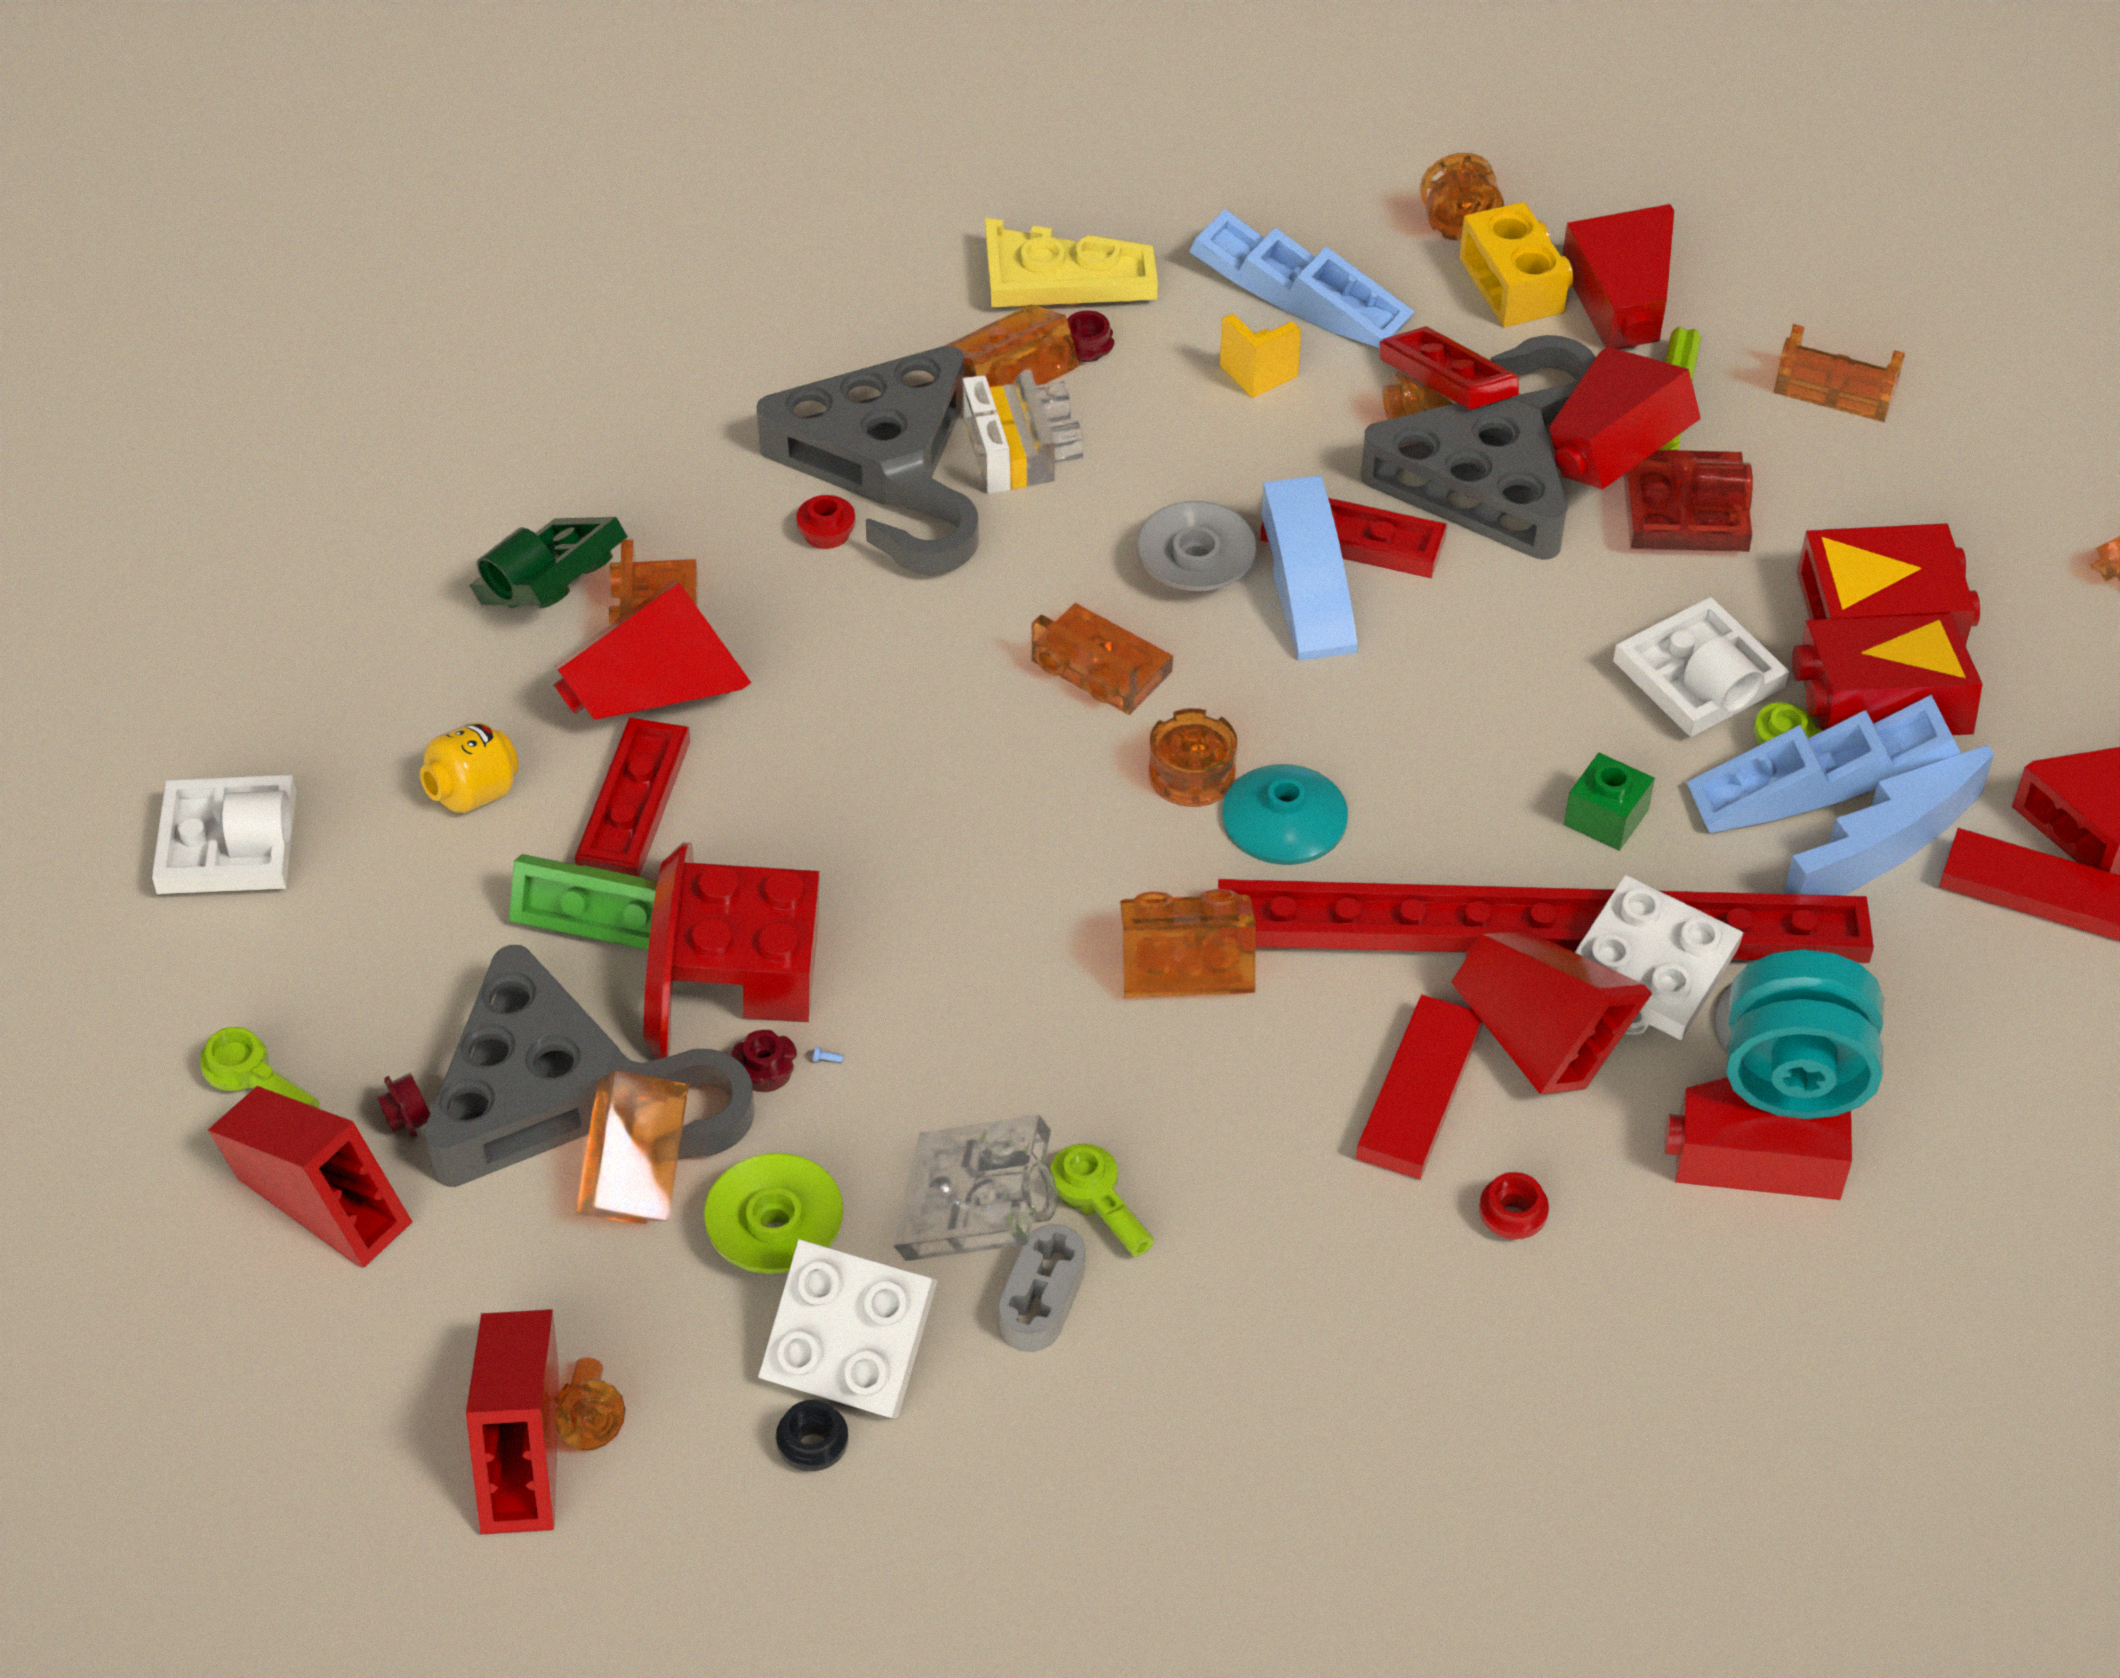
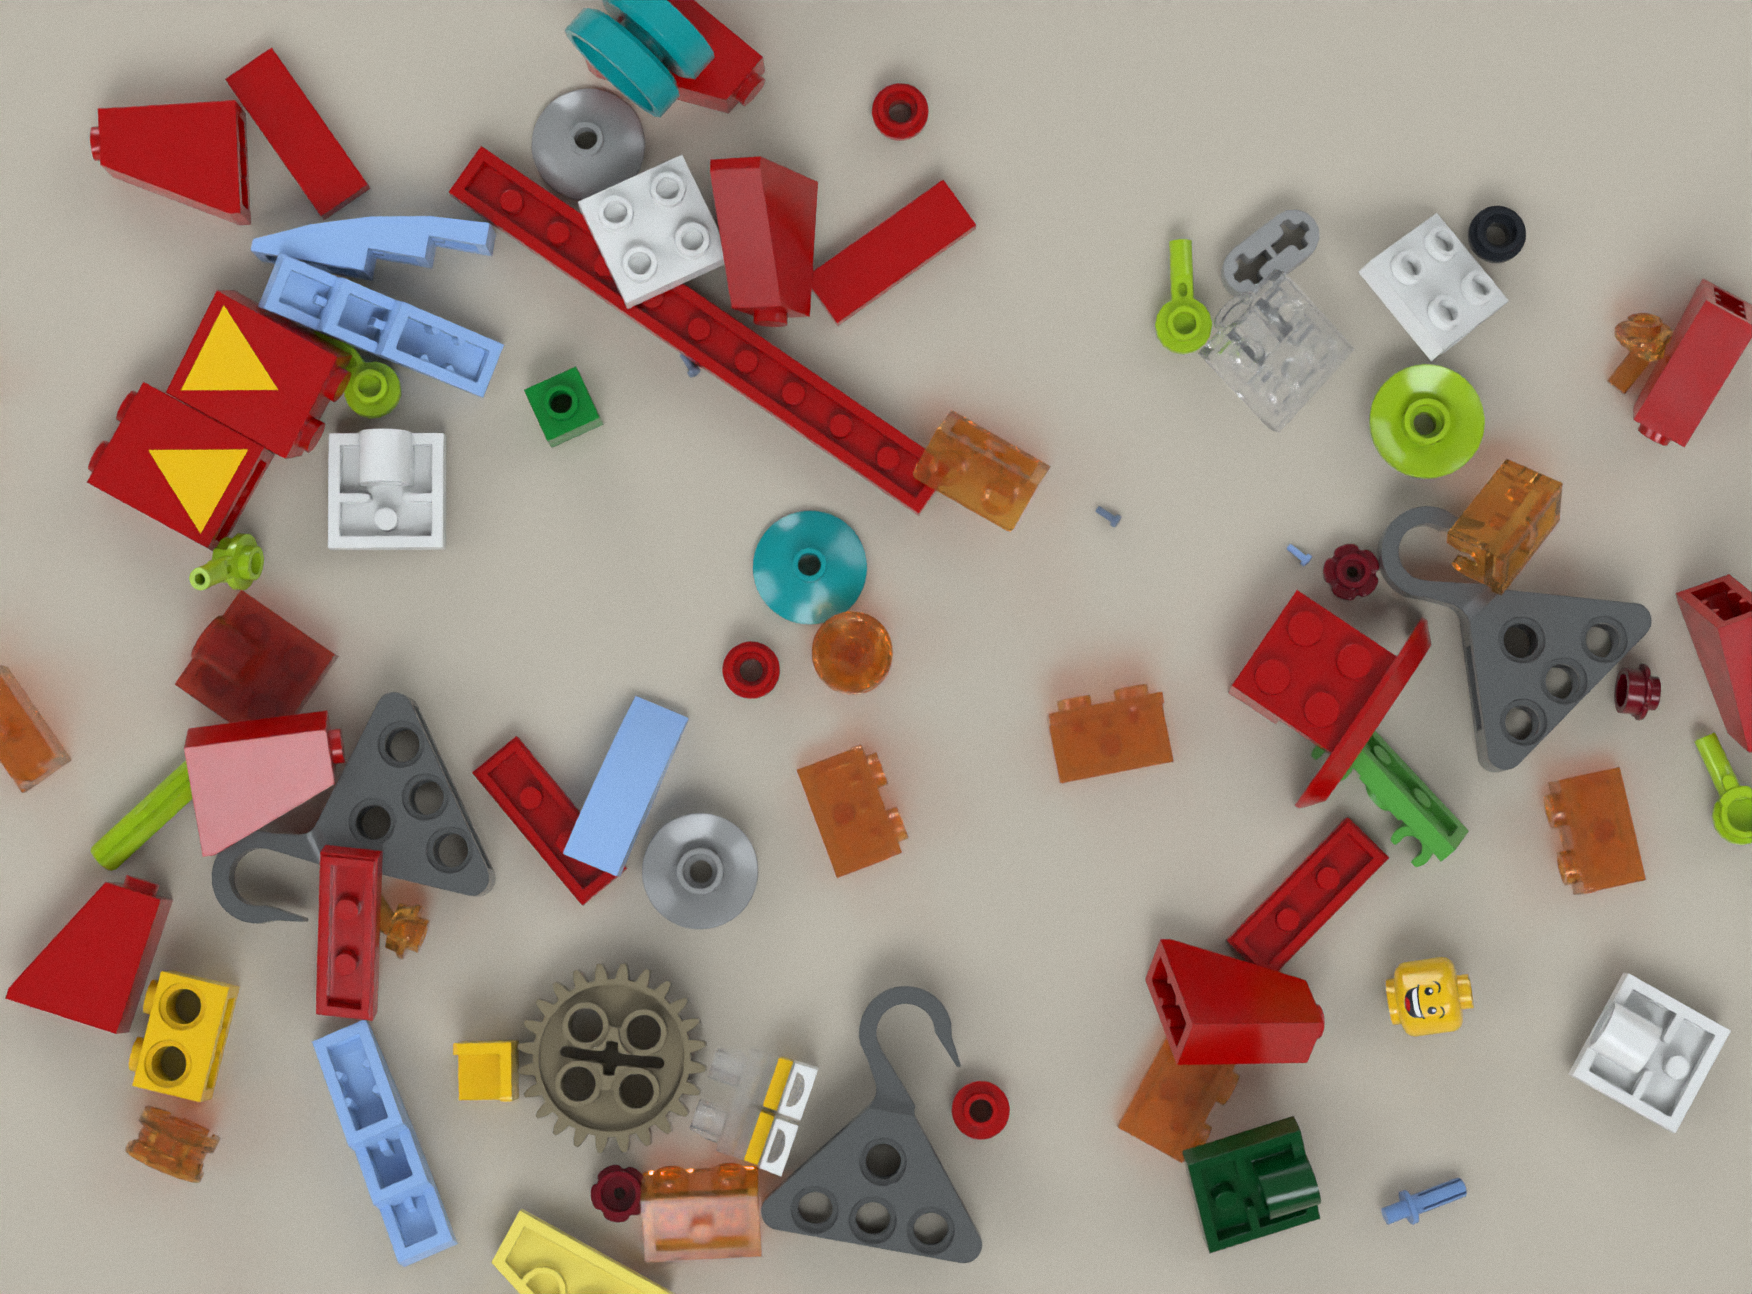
camera: 145 degrees left, 35 degrees up
none -> lime plate [189,533,264,591]
none -> dark tan gear [517,963,707,1153]
none -> red plate [722,641,780,699]
none -> clear orange bracket [1046,684,1174,784]
none -> sand blue piece [1095,506,1121,528]
none -> medium blue piece [1381,1177,1467,1225]
none -> clear orange bracket [1543,767,1646,895]

